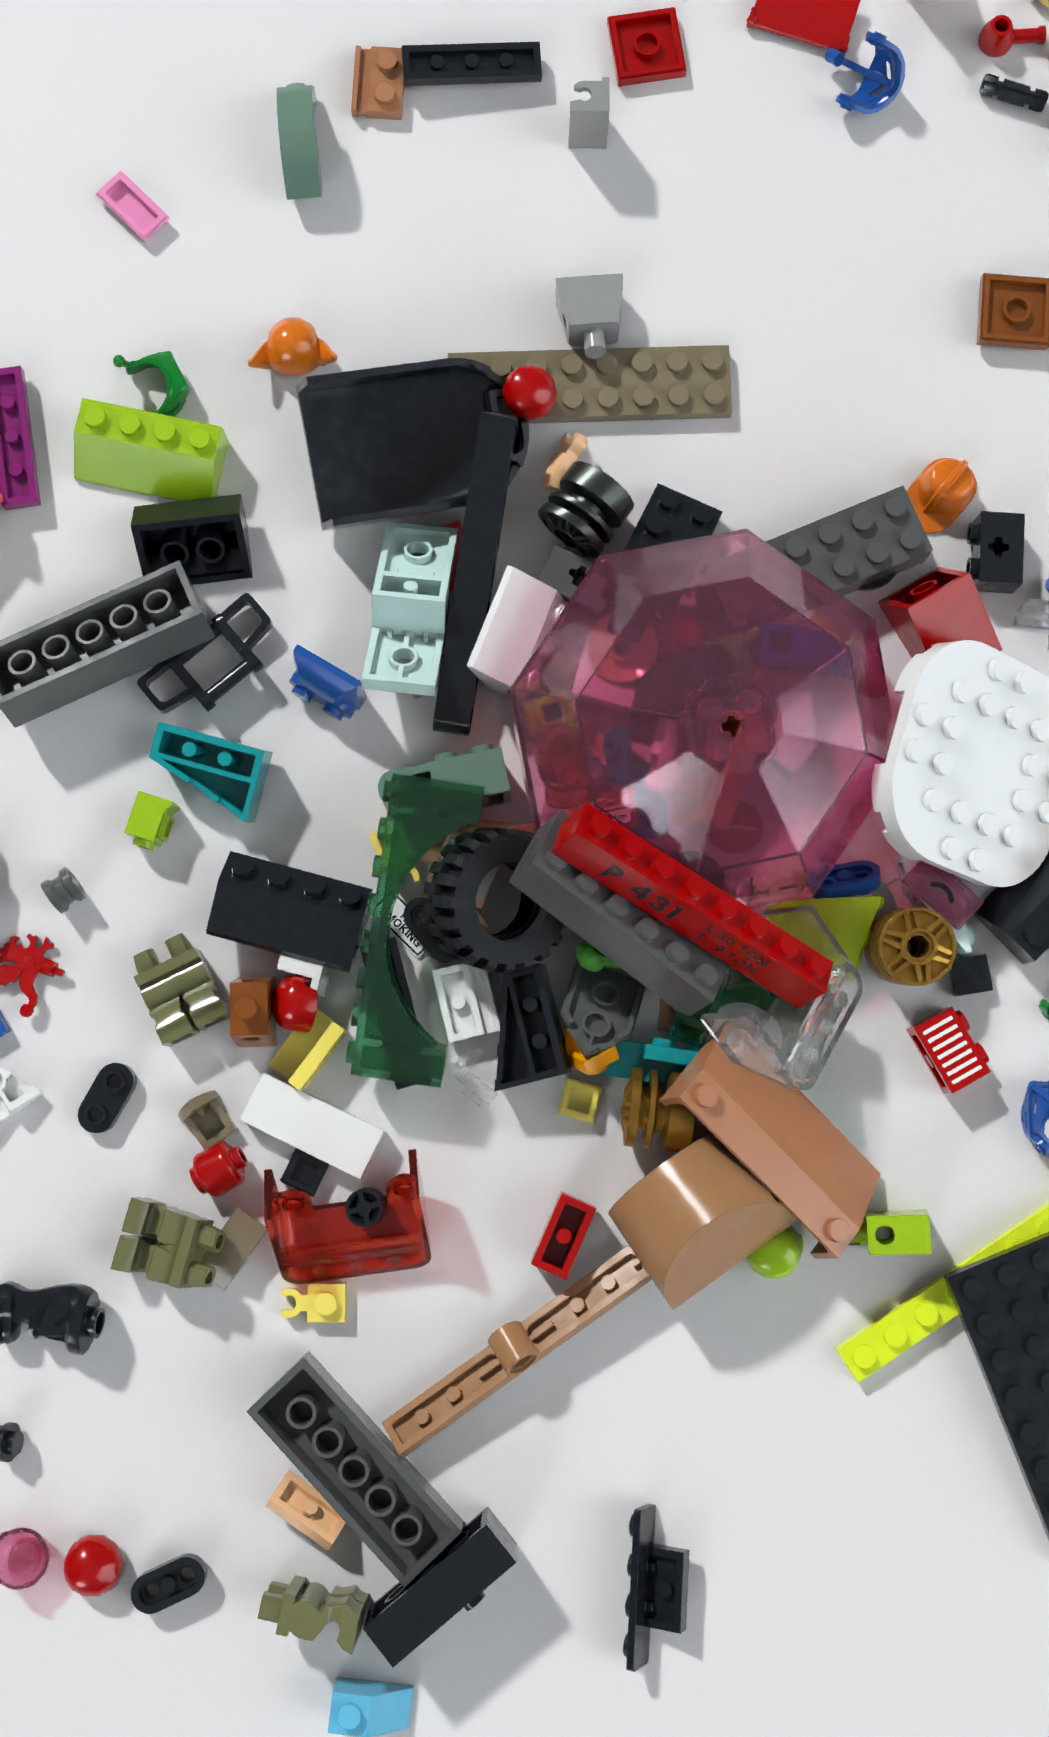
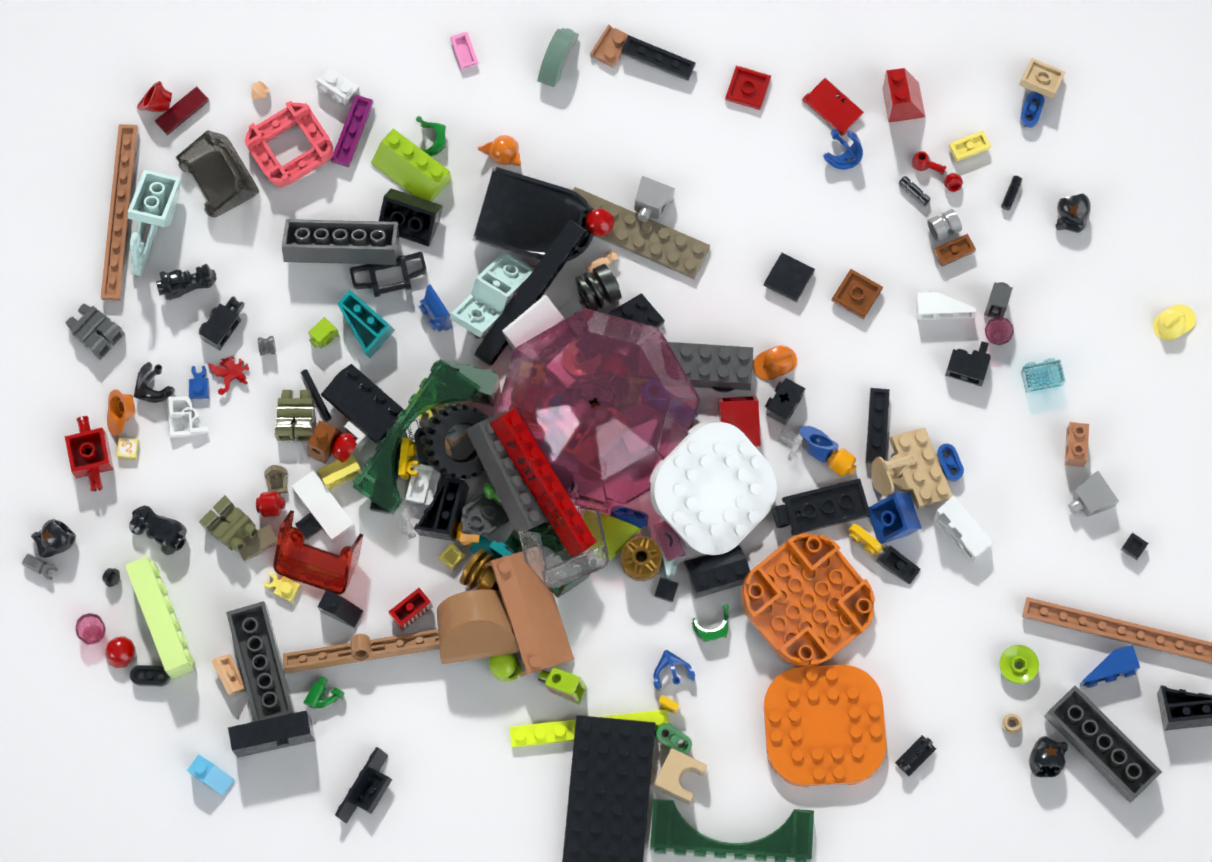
camera: 30 degrees right, 10 degrees down
black plate [78,1063,137,1133] -> none
olive hips [258,1575,369,1655] -> none
black wheel [345,1187,388,1227] -> none
light grey hinge [568,77,610,149] -> none
red brick [906,1006,991,1094] -> none
none -> yellowish green brick [125,556,195,680]
none -> black bar [301,369,332,422]
none -> green plant [303,676,345,709]
none -> black slope [317,590,363,628]
none -> yellow plate [398,438,420,480]
none -> black slope [763,253,815,303]

